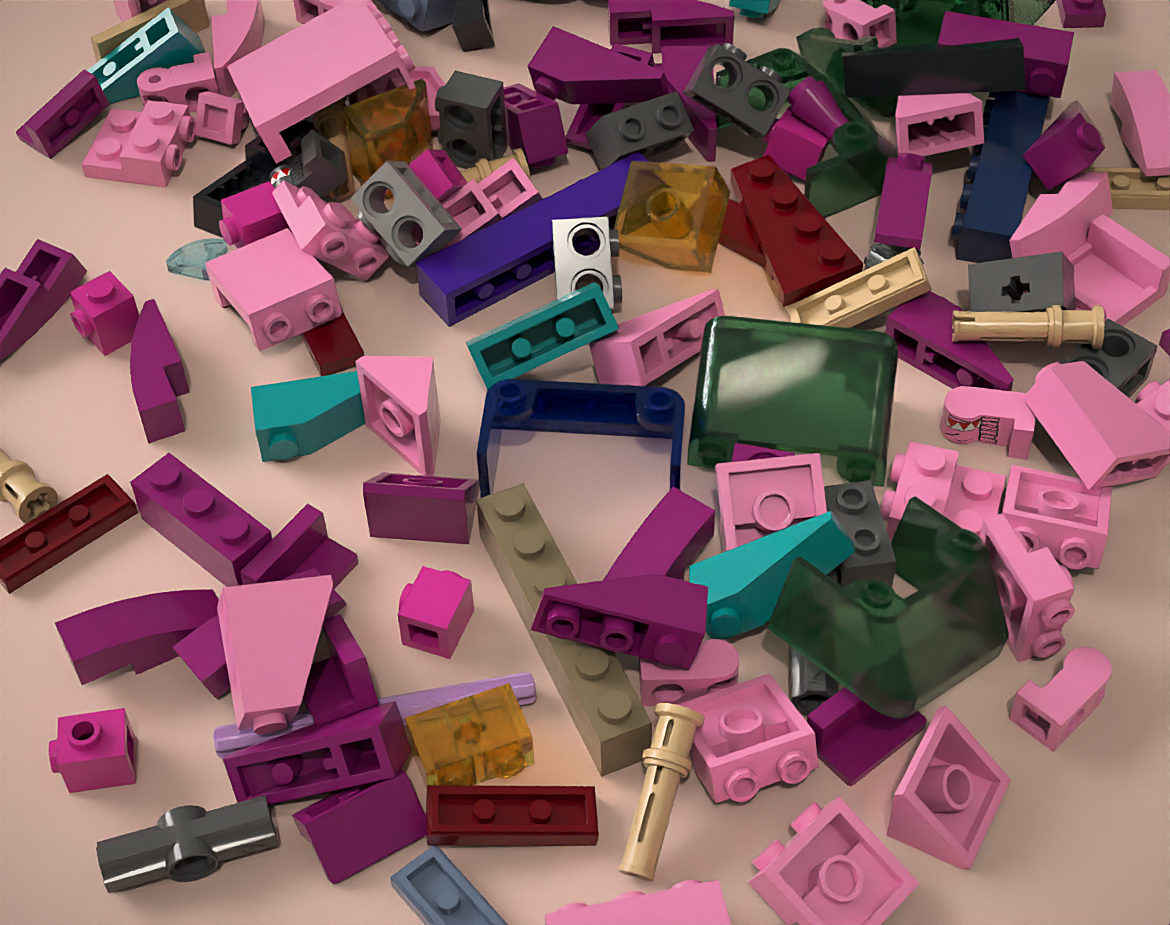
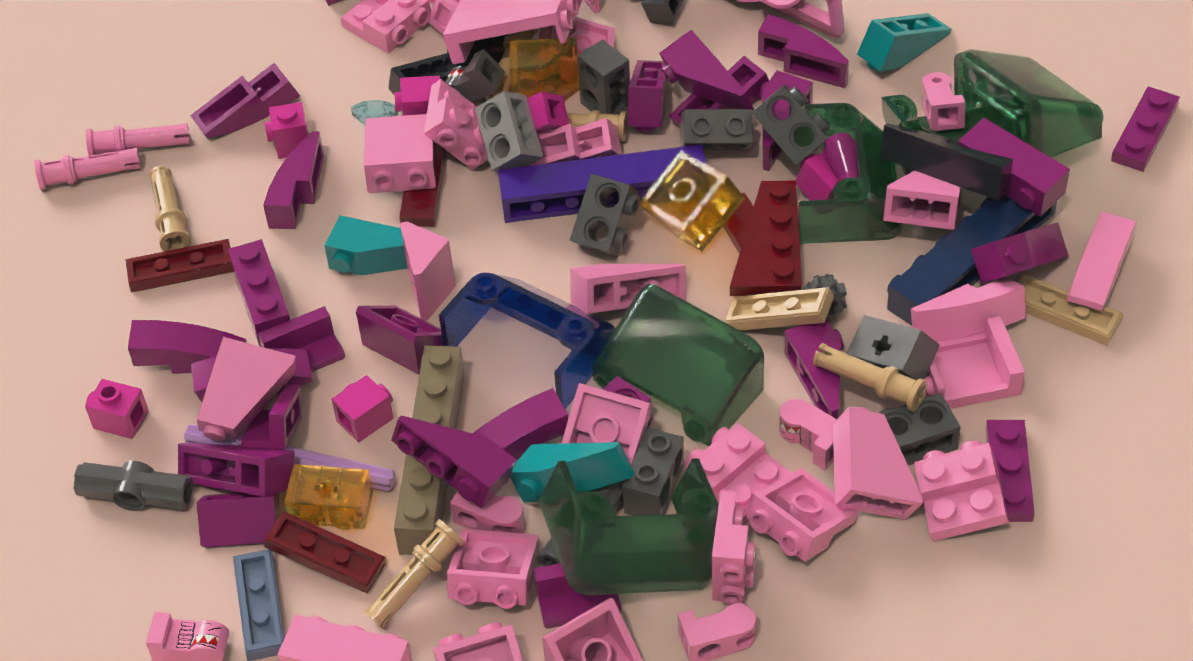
camera: 30 degrees right, 0 degrees up
teal brick [466,282,619,390] -> none
magenta slope [874,153,932,250] -> none

